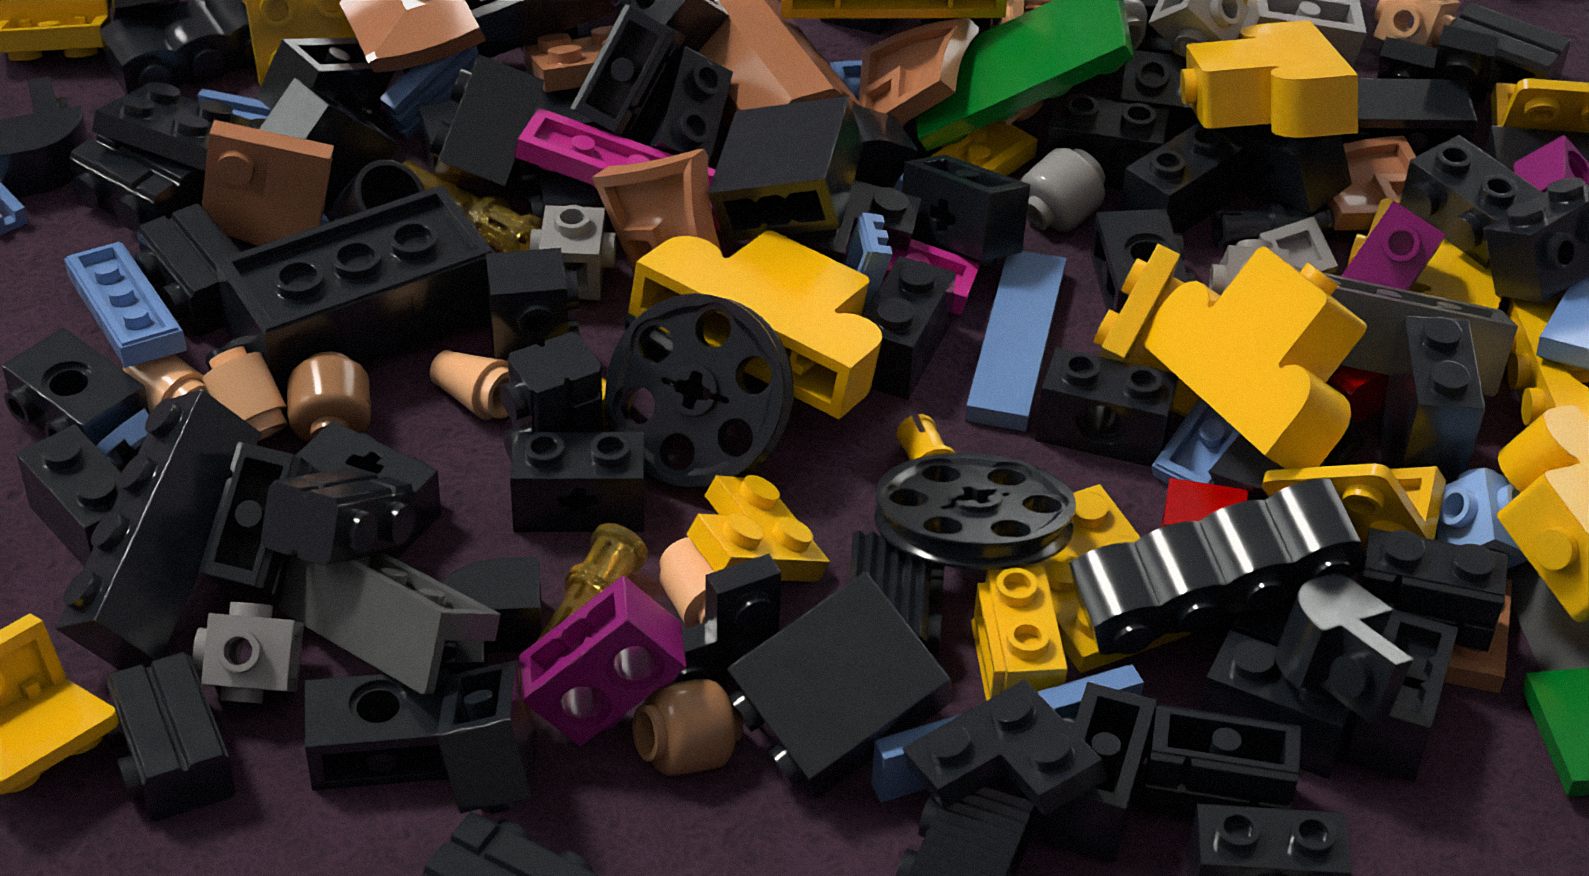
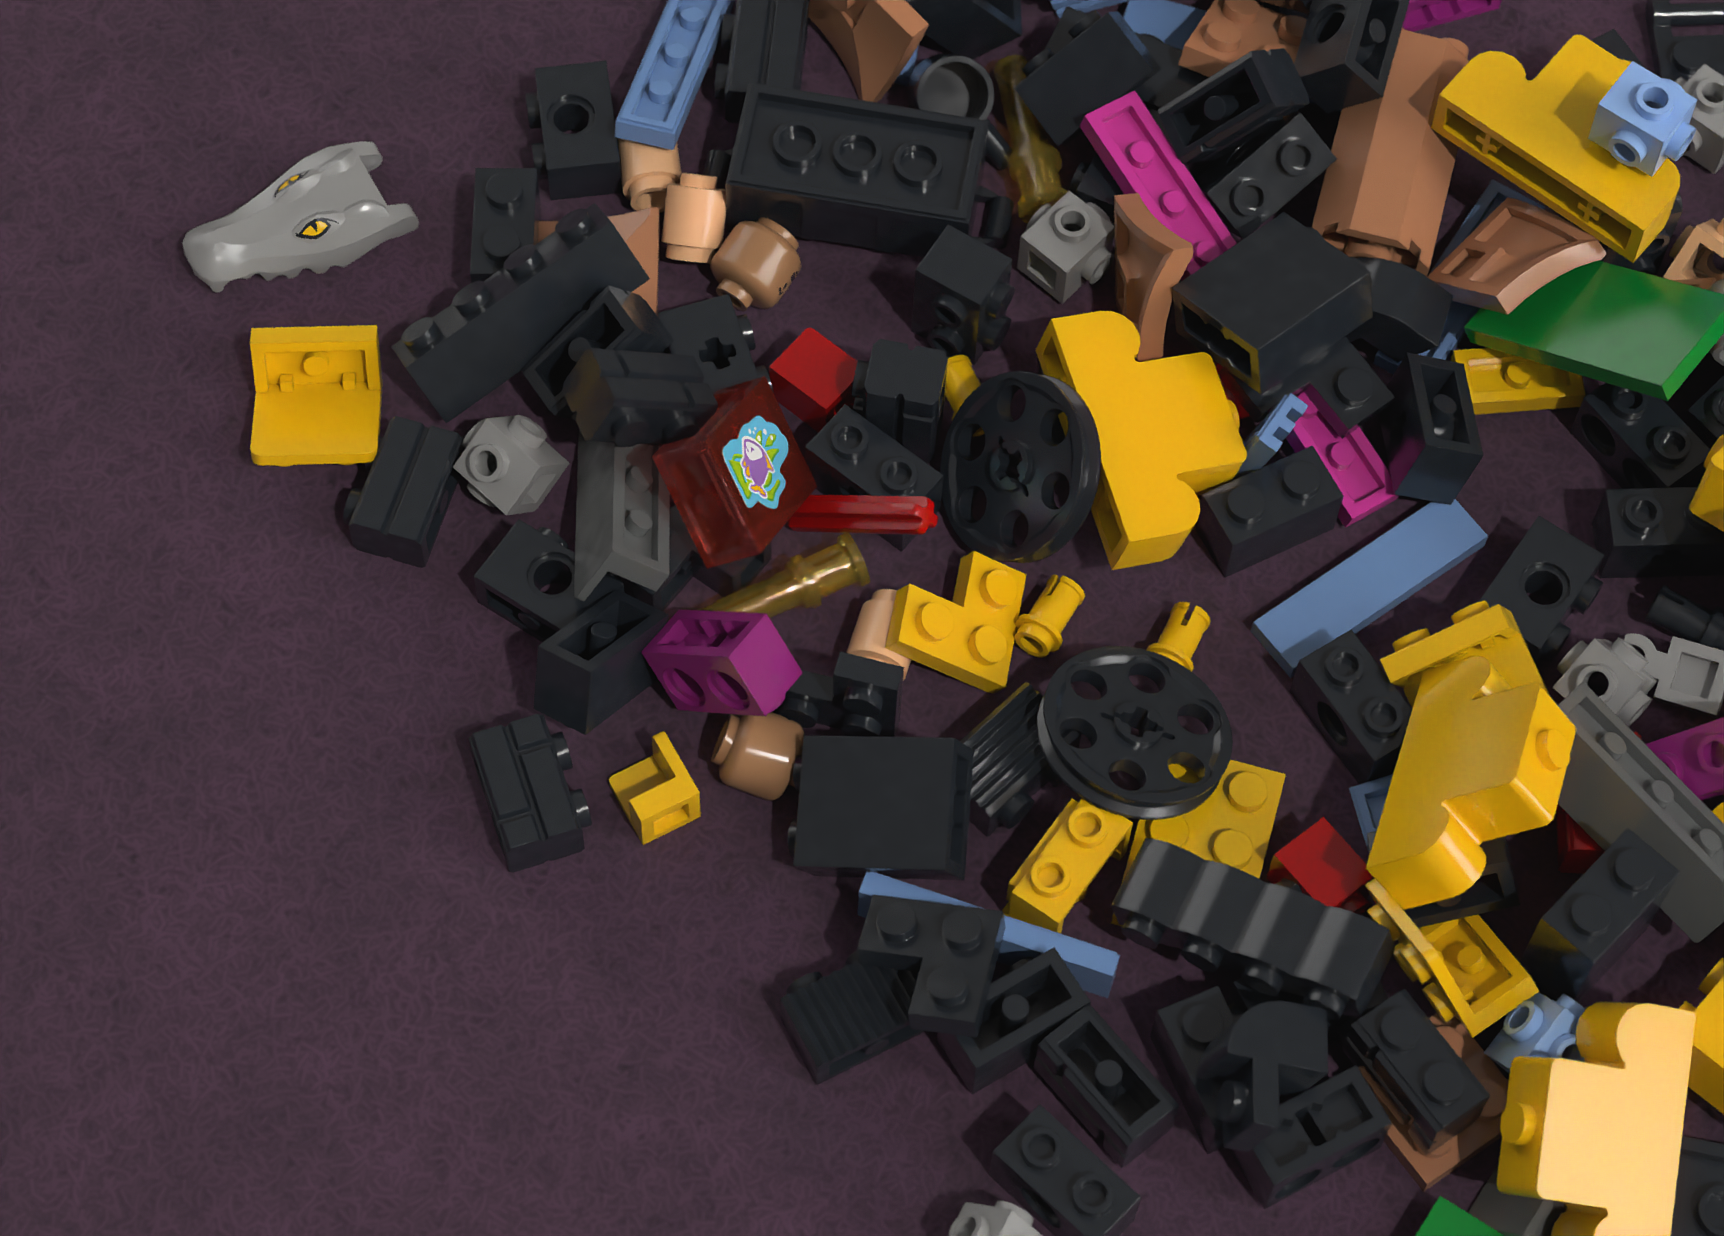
camera: 40 degrees right, 20 degrees up
medium blue tile [96,408,149,470] -> none
light nougat cone [430,350,509,420] -> none
light grey head [1021,148,1106,233] -> none
none -> yellow panel [609,731,701,845]
none -> clear red panel [652,376,817,569]
none -> red panel [769,328,858,433]
none -> red axle [784,495,938,535]
none -> yellow pin [1014,575,1085,658]

